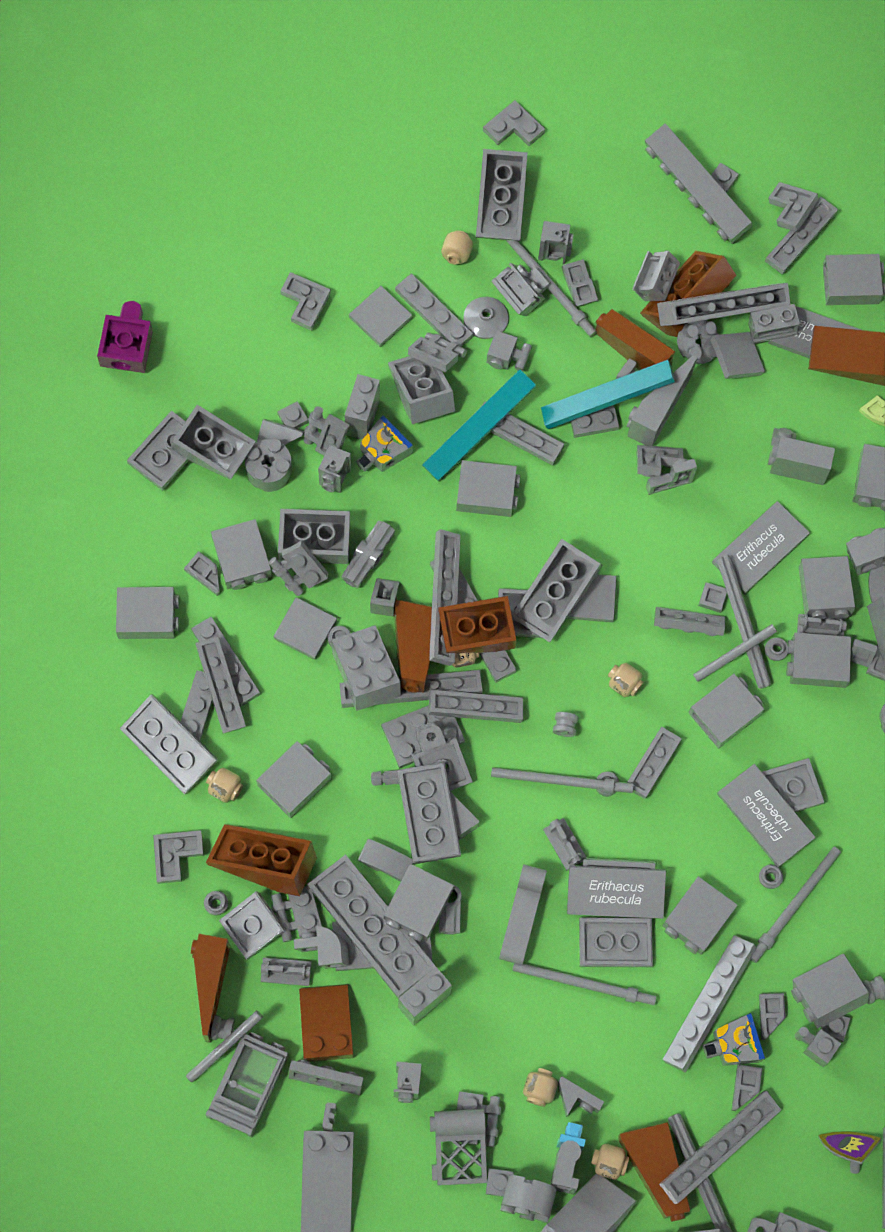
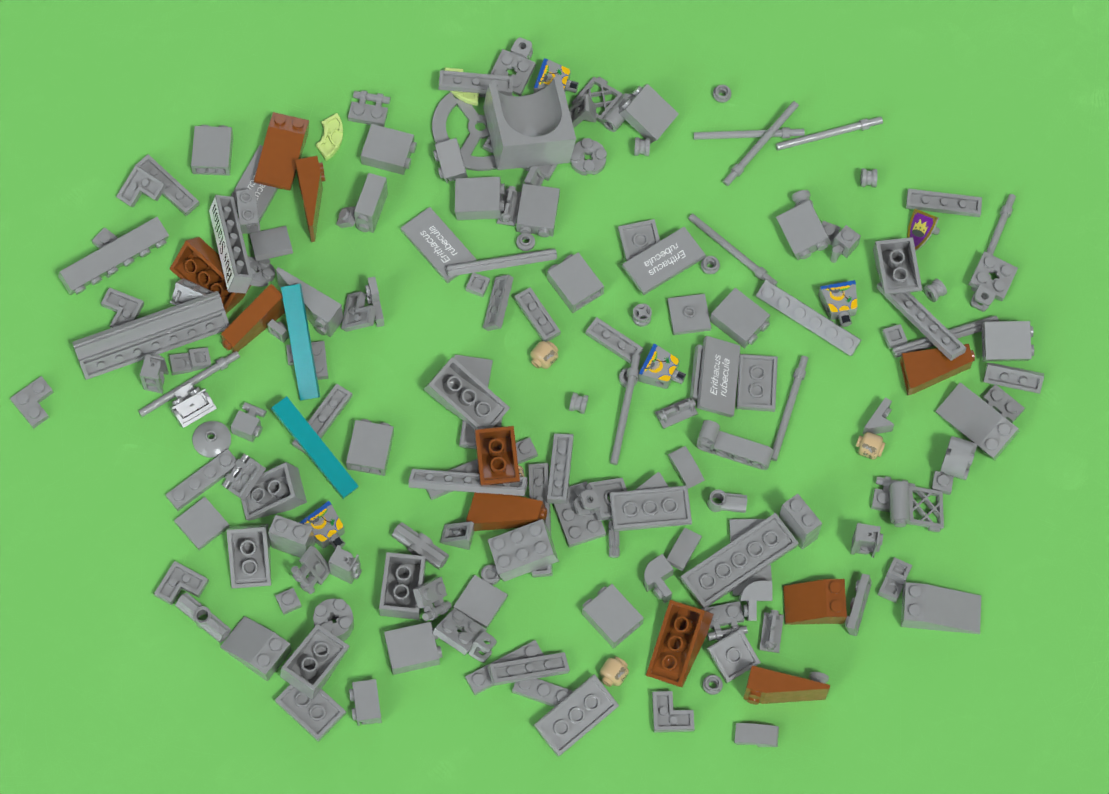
camera: 85 degrees left, 5 degrees down
magenta brick [97,301,153,373] -> none
light grey brick [116,587,179,639] -> none
light grey tile [184,551,220,596] -> none
light grey bar [186,1010,263,1082] -> none
light grey door [206,1032,289,1138] -> none
light grey tile [257,419,304,445] -> none
light grey tile [322,1102,337,1131] -> none
light grey brick [384,864,454,942] -> none
tan head [441,230,473,265] -> none
light grey slope [476,149,528,241] -> none
light grey hips [550,1122,586,1195] -> none
tan head [591,1144,629,1180] -> none
light grey bar [693,624,777,682] -> none
light grey tile [731,1064,762,1111] -> none
light grey tile [759,993,785,1040] -> none
none -> light grey plate [72,291,229,380]
none -> light grey plate [101,288,144,328]
none -> light grey piece [175,592,231,643]
none -> light grey slope [220,616,292,681]
none -> light grey slope [227,524,271,589]
none -> dark orange slope [295,156,325,242]
none -> light grey hinge [349,679,382,726]
none -> light grey plate [433,608,497,662]
none -> light grey plate [514,287,561,342]
none -> light grey wheel [632,304,652,327]
none -> torso [638,344,686,389]
none -> light grey brick [644,554,674,603]
none -> light grey plate [667,294,711,335]
none -> light grey slope [668,446,705,489]
none -> light grey slope [735,723,779,747]
none -> light grey slope [873,237,922,295]
none -> light grey slope [878,557,912,603]
none -> light grey plate [882,324,907,349]
none -> light grey wheel [923,279,947,302]

